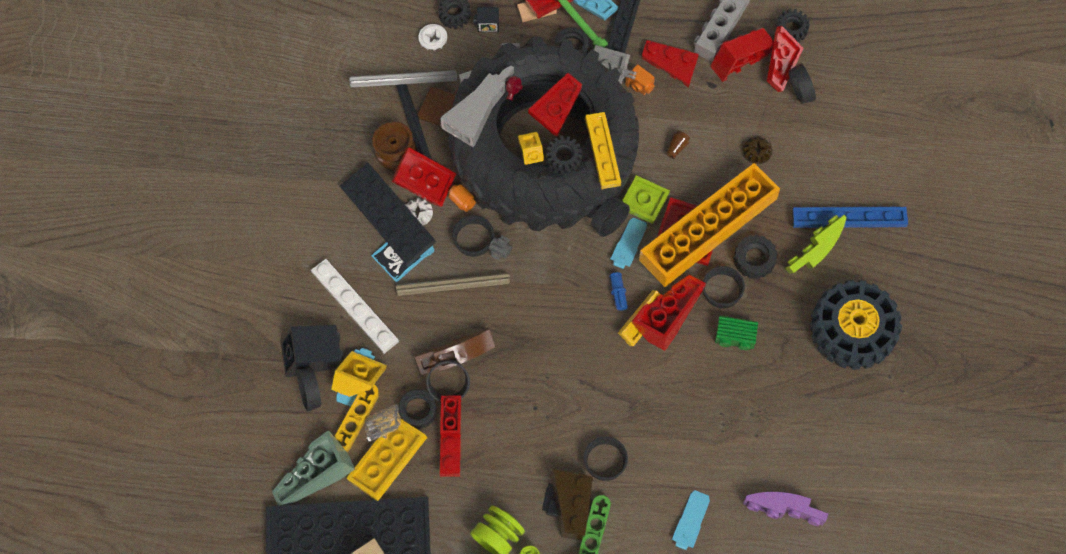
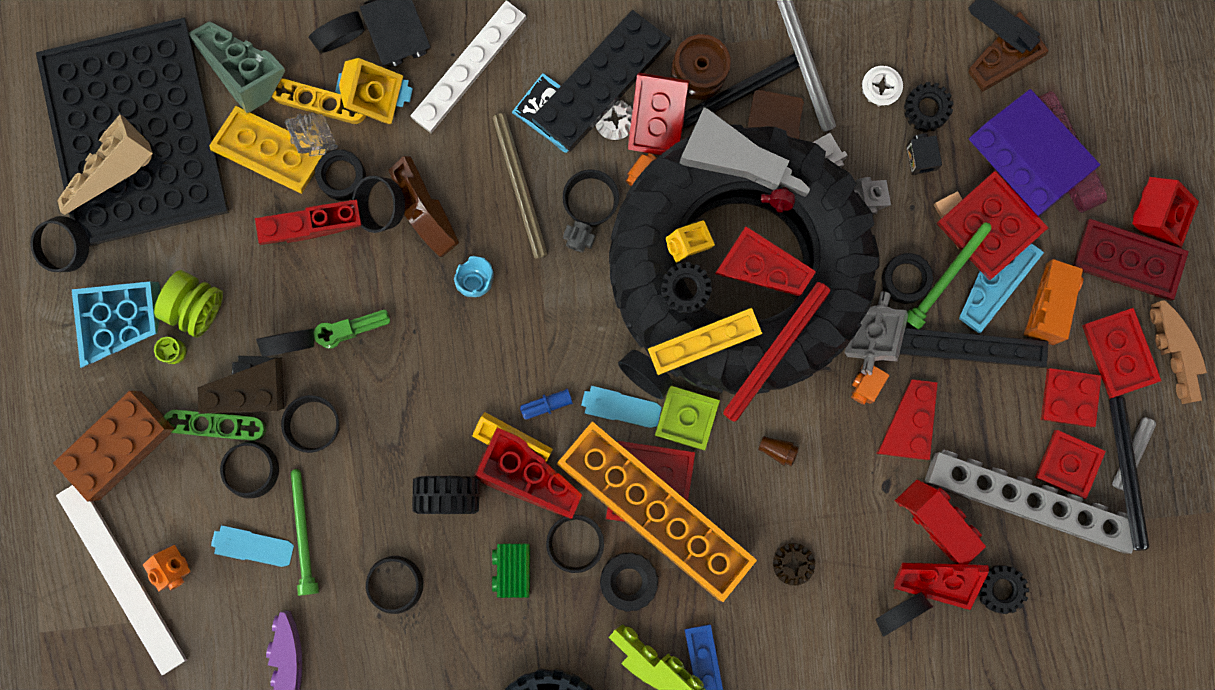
camera: 80 degrees right, 15 degrees up
none -> black tyre [220,441,279,498]
none -> black tyre [256,328,314,357]
none -> bright green piece [291,469,319,596]
none -> bright green connector [314,310,390,349]
none -> black tyre [366,556,423,614]
none -> black tyre [412,476,479,514]
none -> medium azure hair [454,256,494,297]
none -> red axle [723,282,830,422]

